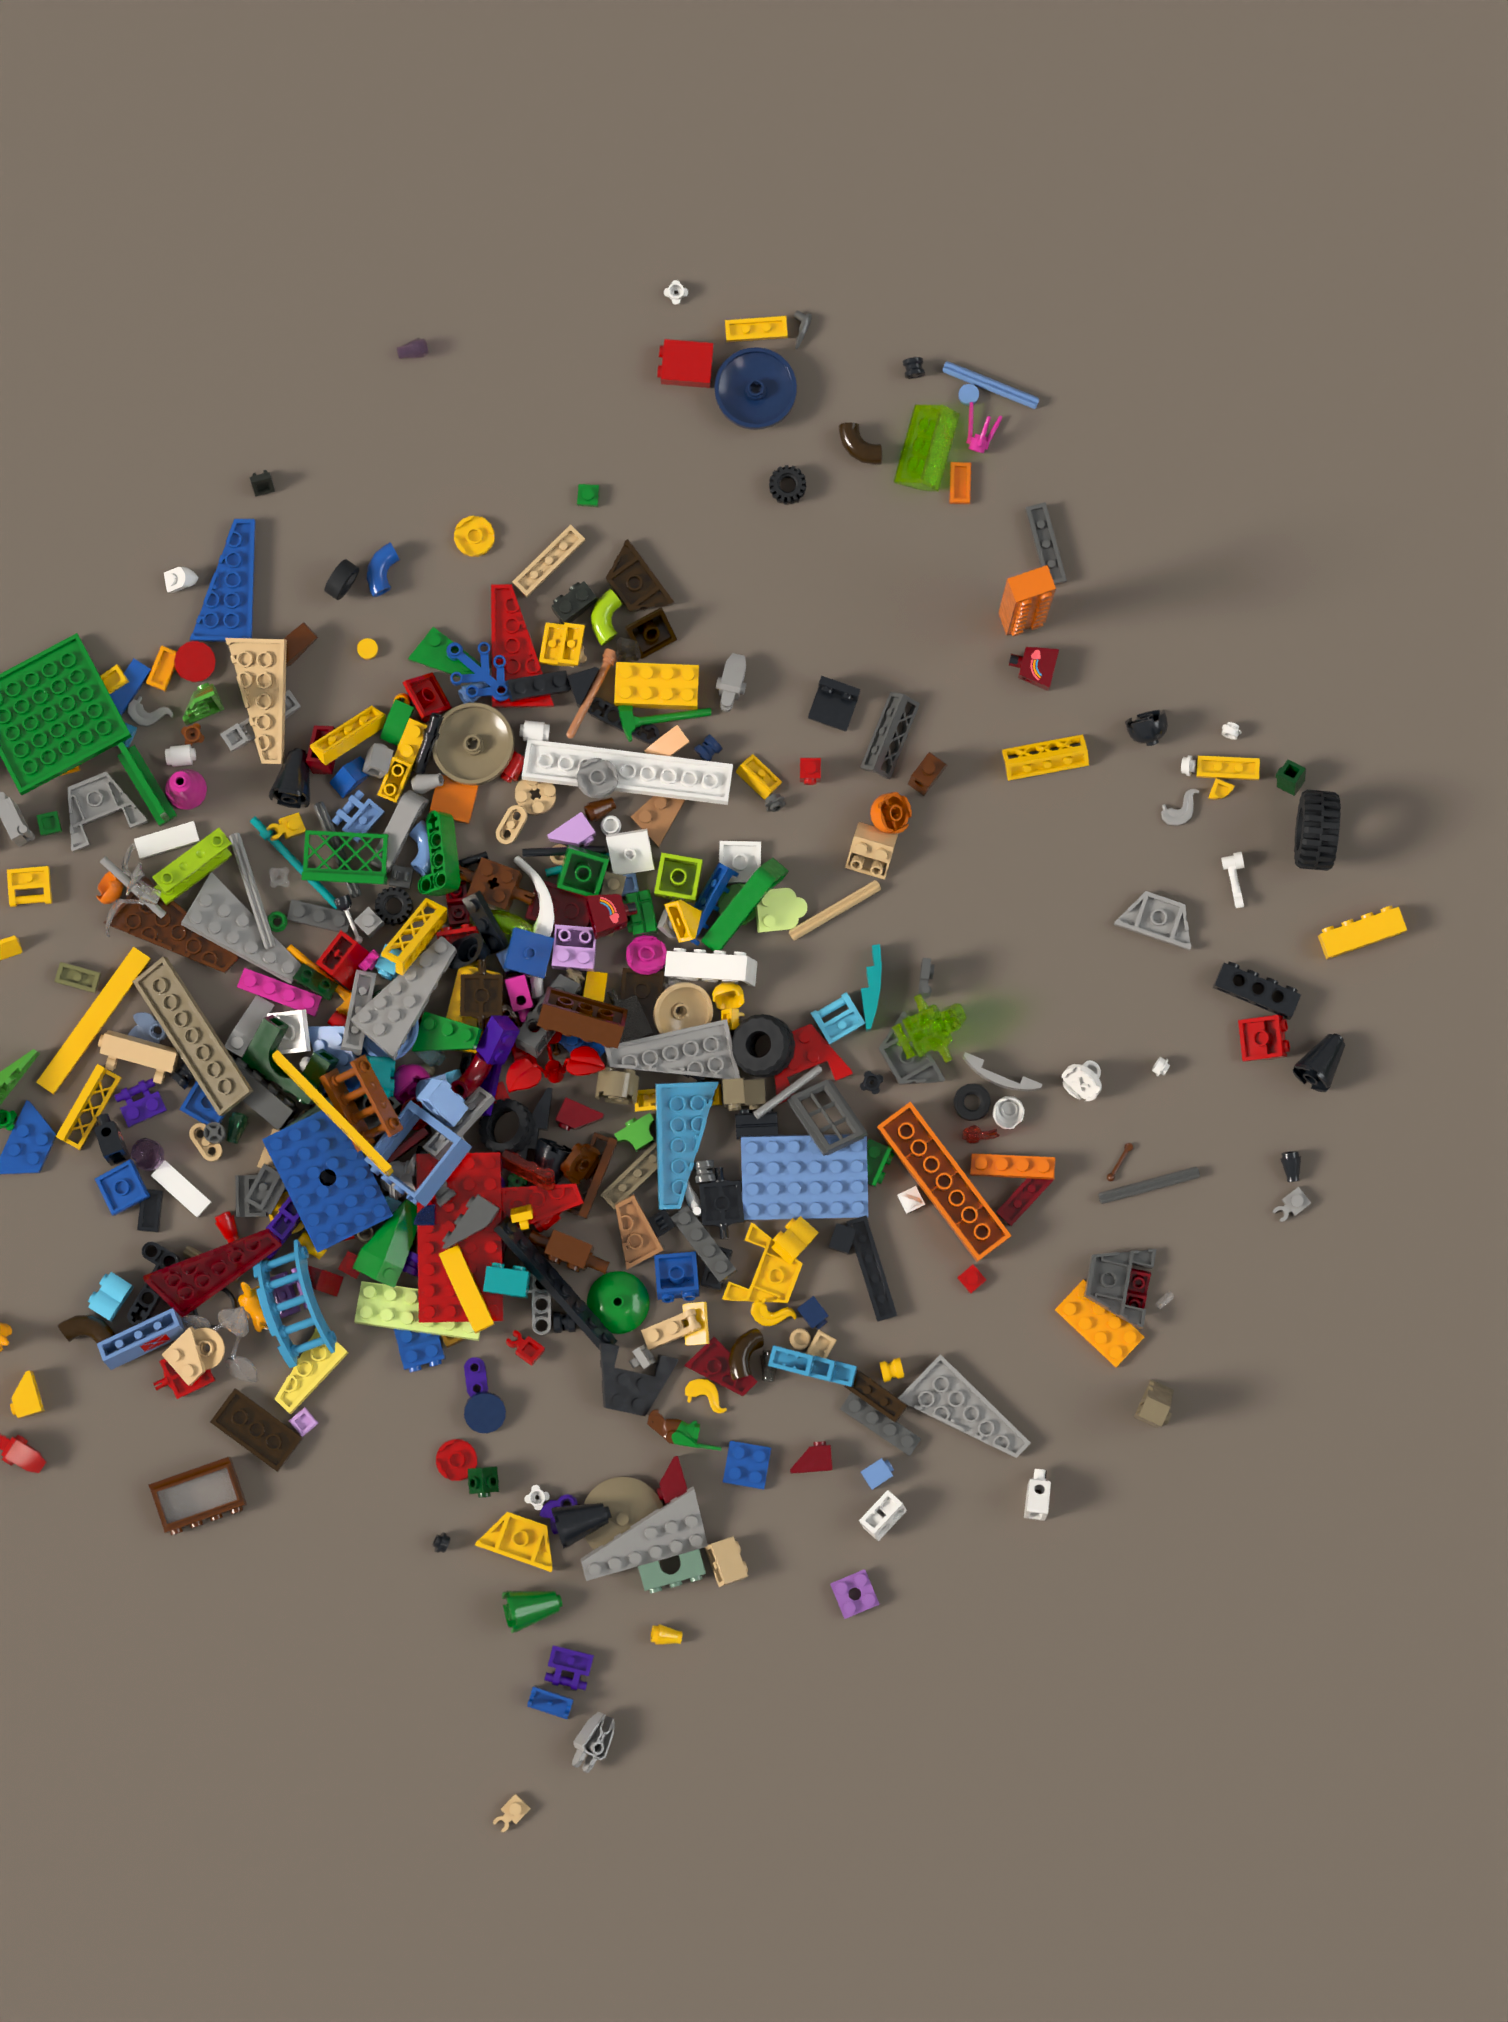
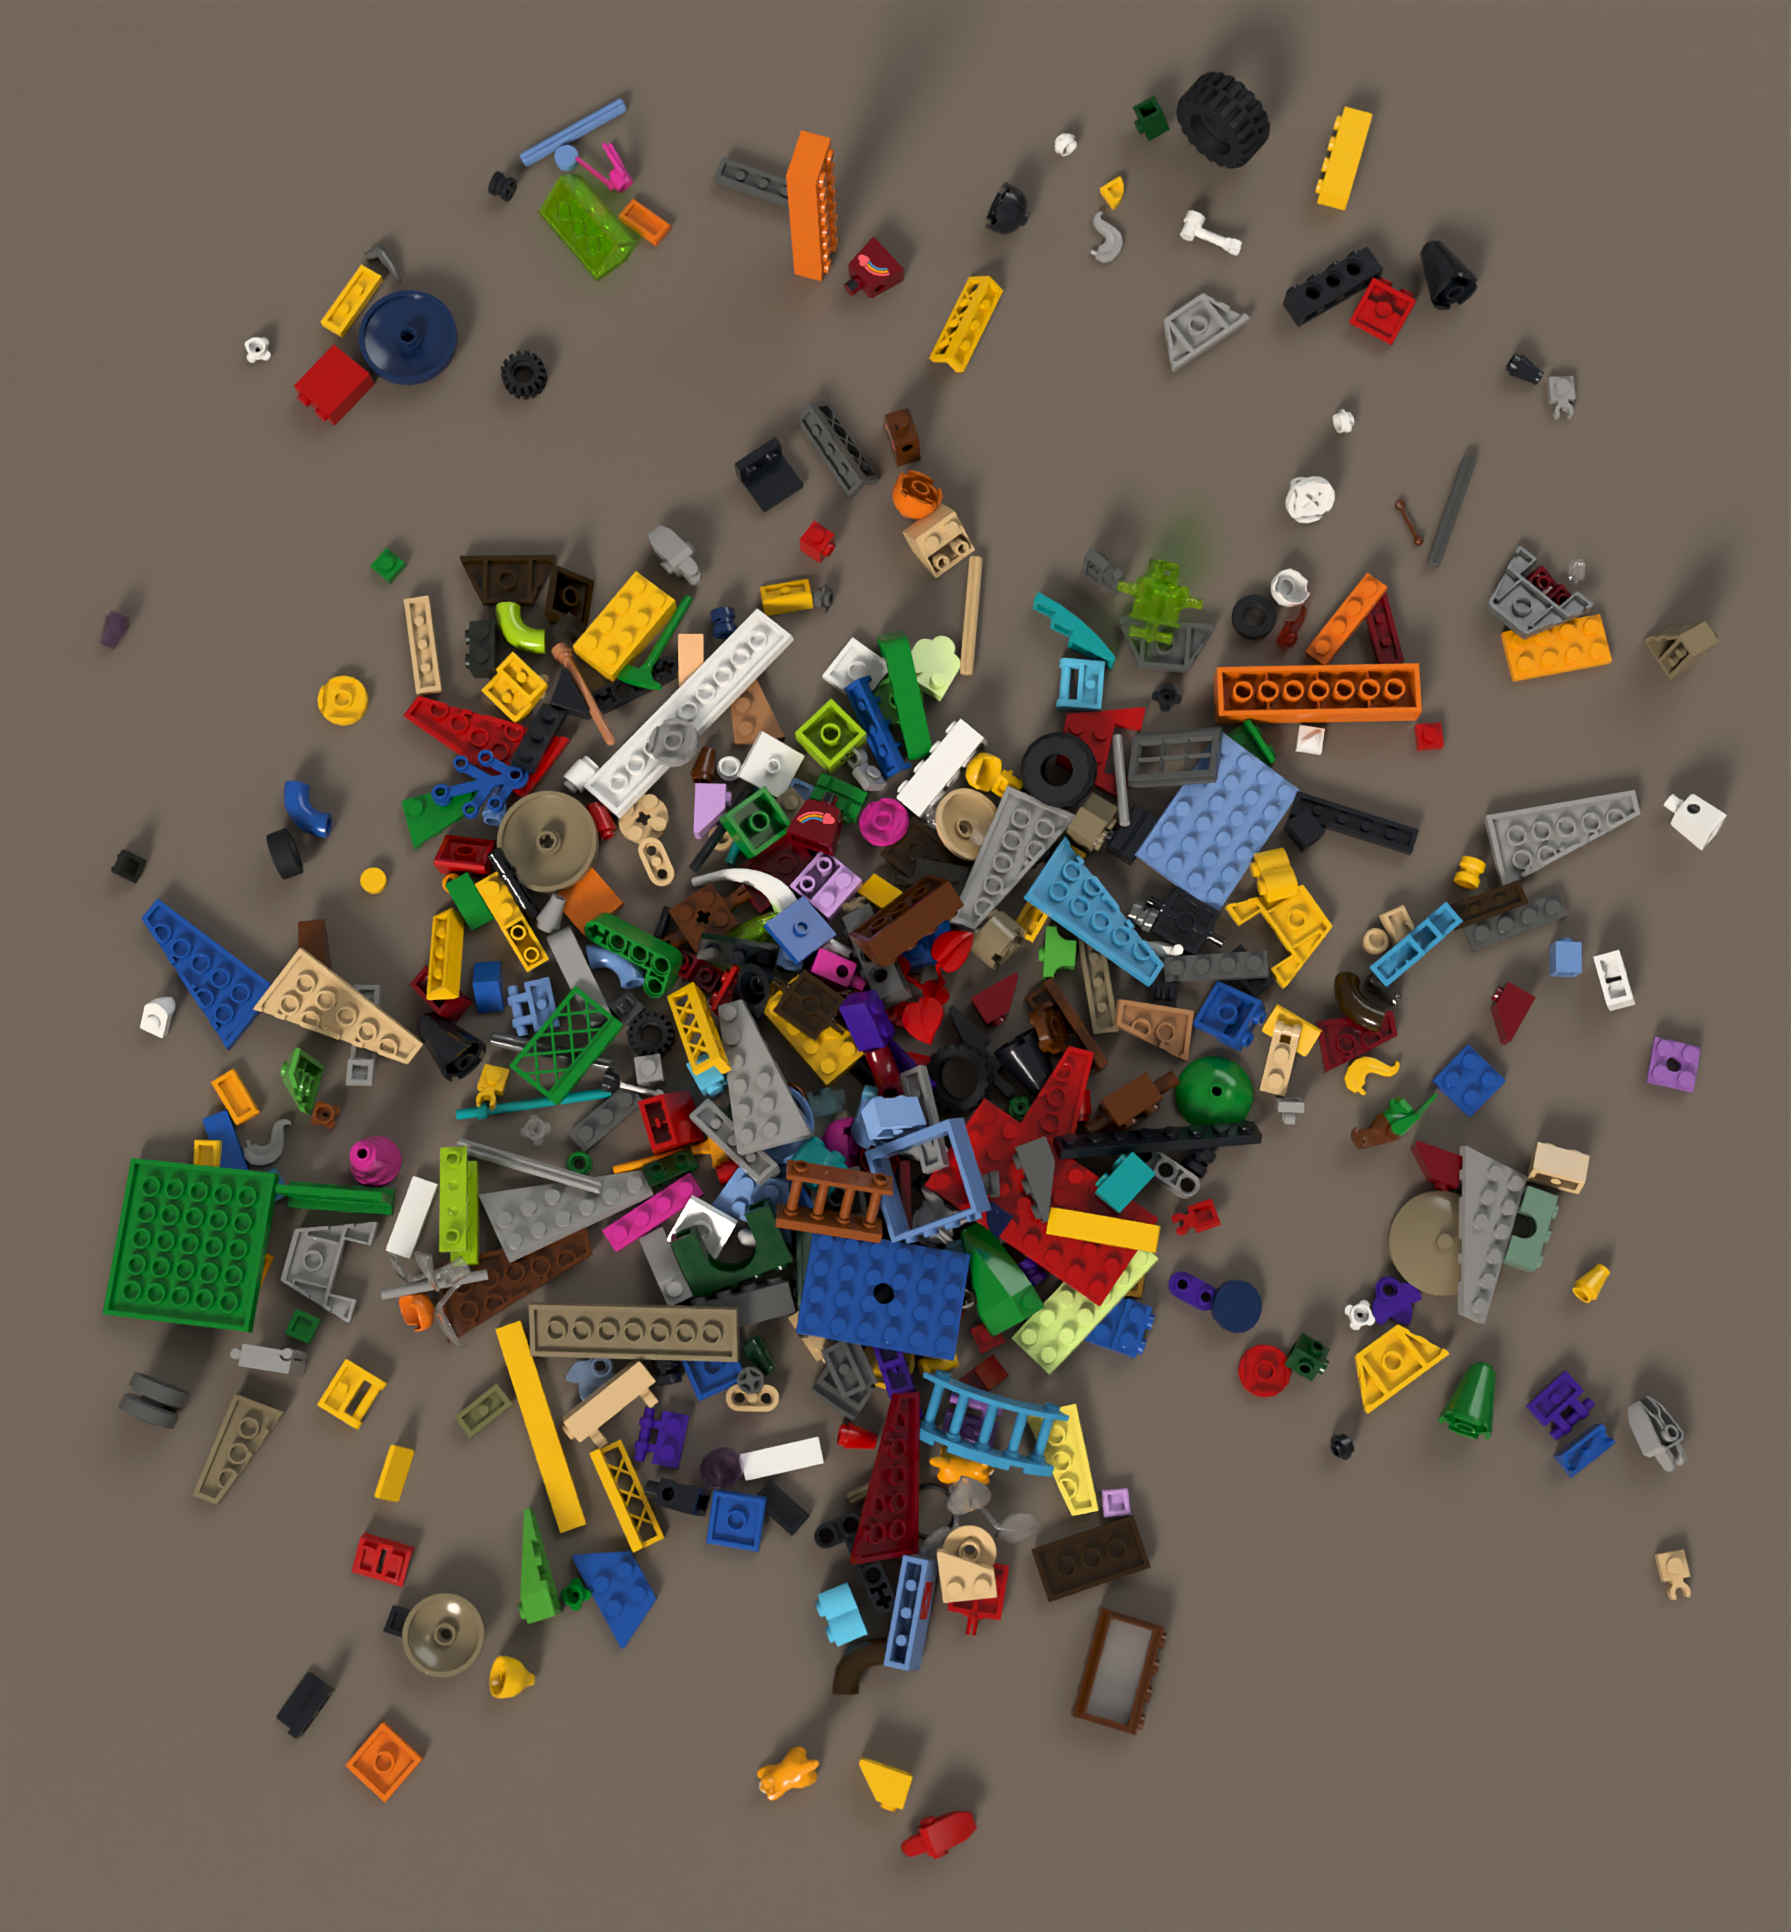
camera: 55 degrees left, 5 degrees down
white brick [165,744,196,767] -> none
red tile [174,641,216,683] -> none
yellow tile [272,1050,394,1177] -> none
dark pink plate [358,949,380,971] -> none
light grey brick [362,743,394,779] -> none
green wing [412,1011,482,1052] -> none
clear red plate [501,1150,555,1191] -> none
yellow tile [510,1204,533,1230] -> none
black cone [551,1503,612,1548] -> none
black wing [599,1341,679,1416] -> none
yellow slope [664,900,702,943] -> none
yellow piece [751,1297,797,1327] -> none
dark blue brick [797,1296,829,1329] -> none
dark brown cylinder [839,422,882,465] -> none
light grey slope [963,1052,1042,1091] -> none
white plate [1181,755,1196,776] -> none
yellow plate [1196,756,1260,780] -> none

